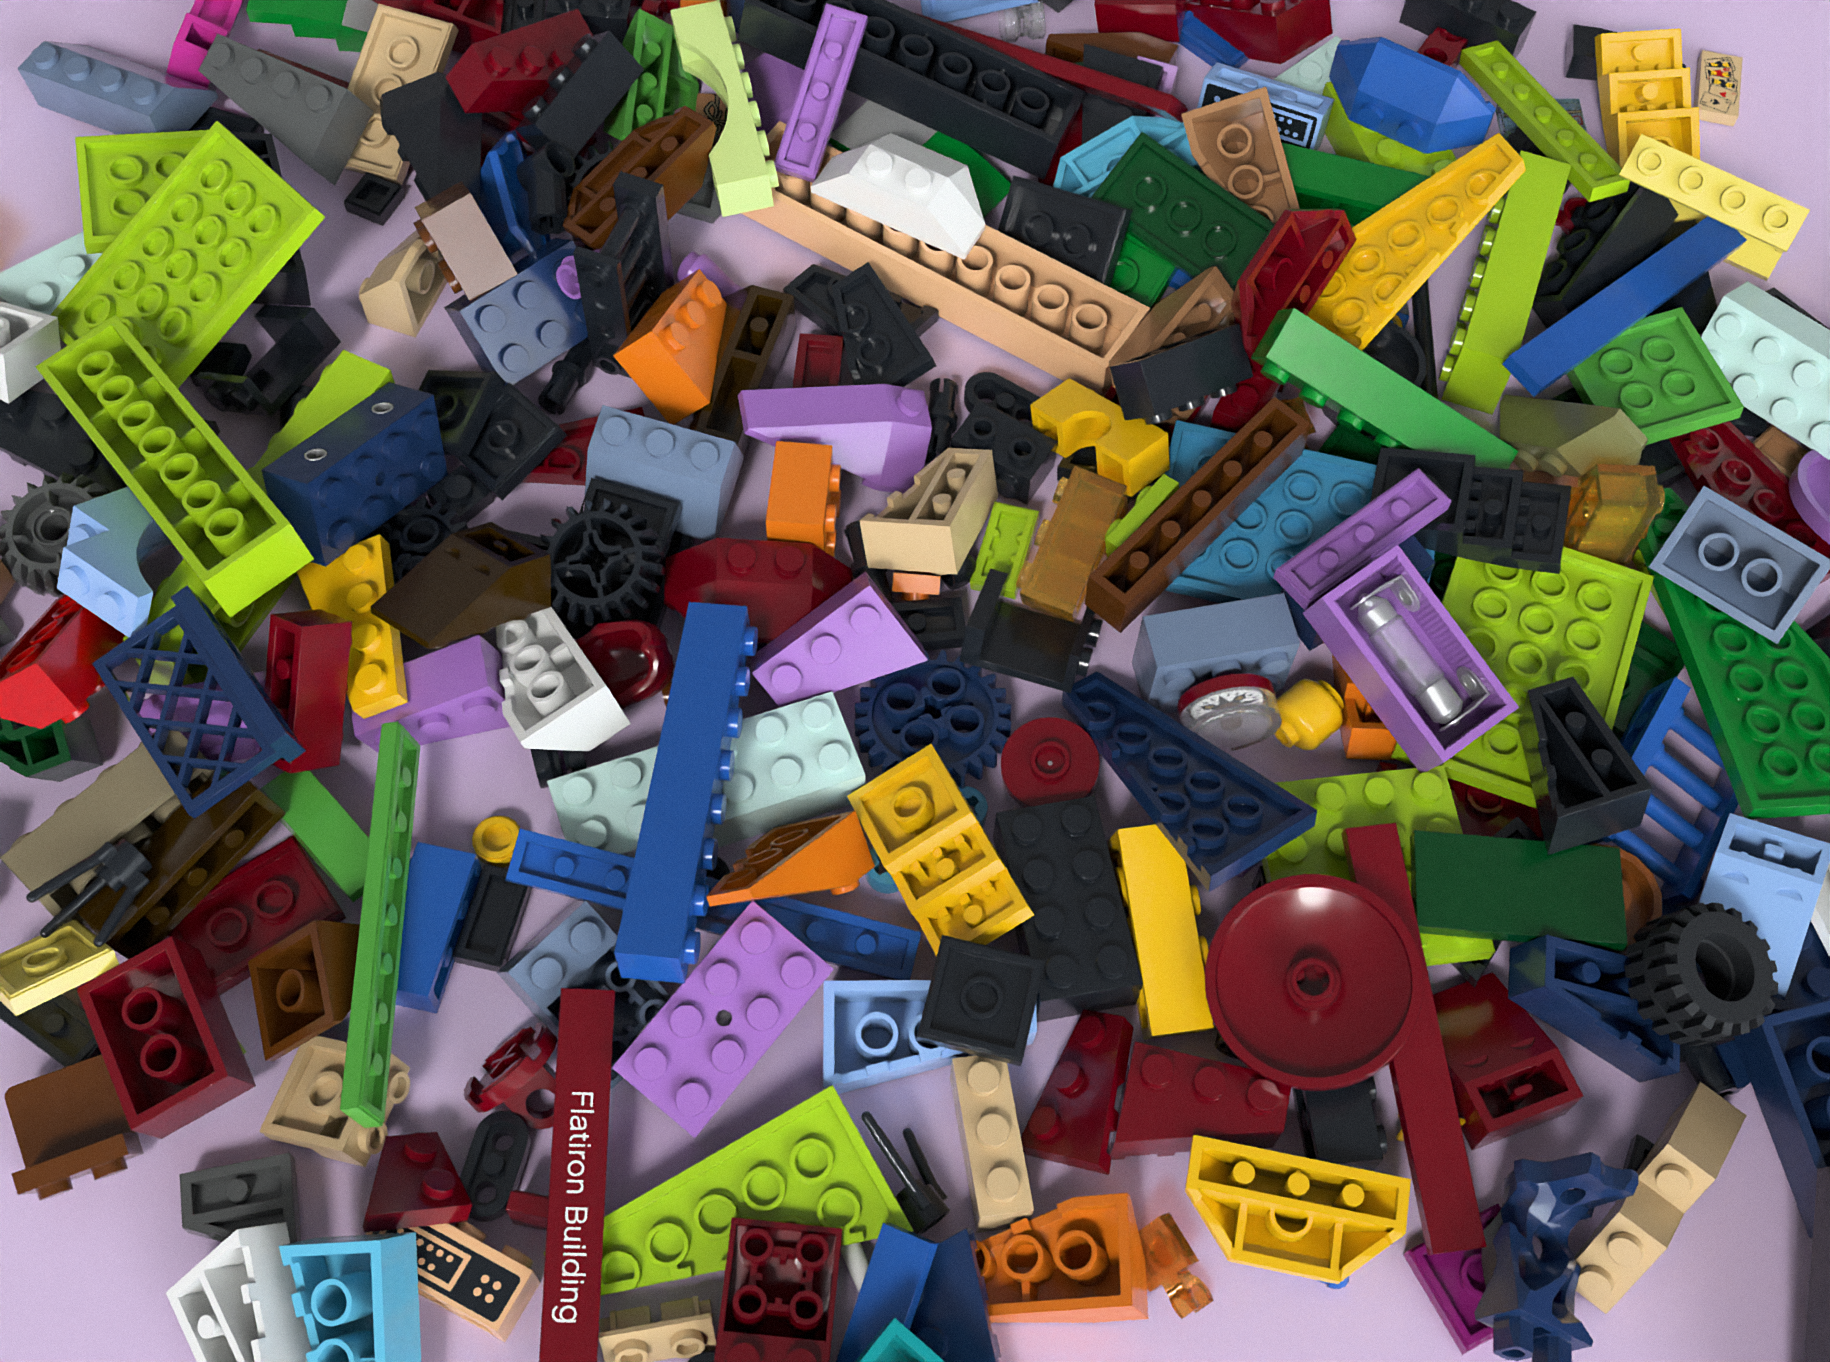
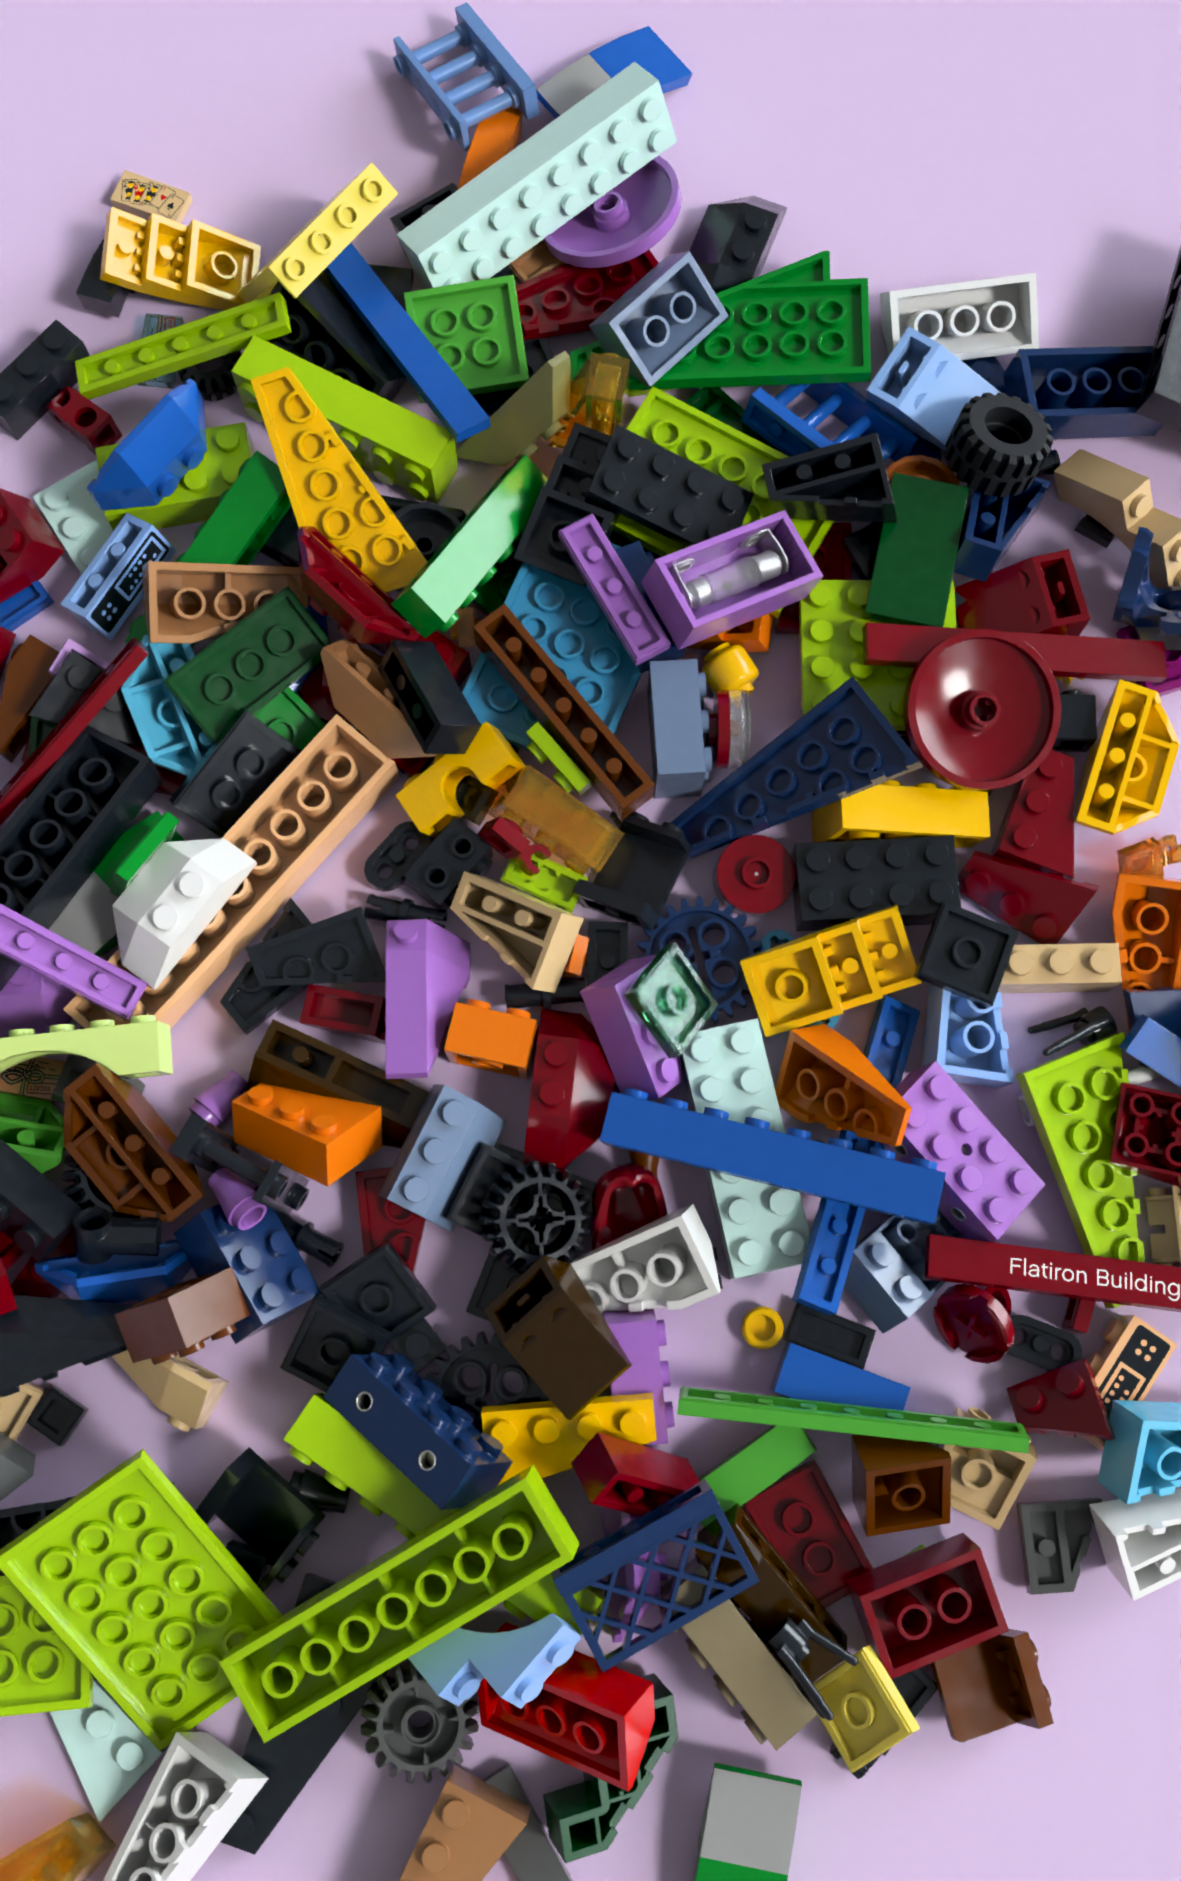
camera: 80 degrees left, 15 degrees up
none -> green tile [110,812,179,898]
none -> dark red plate [477,816,551,876]
none -> black plate [585,425,754,547]
none -> clear green tile [624,942,719,1059]

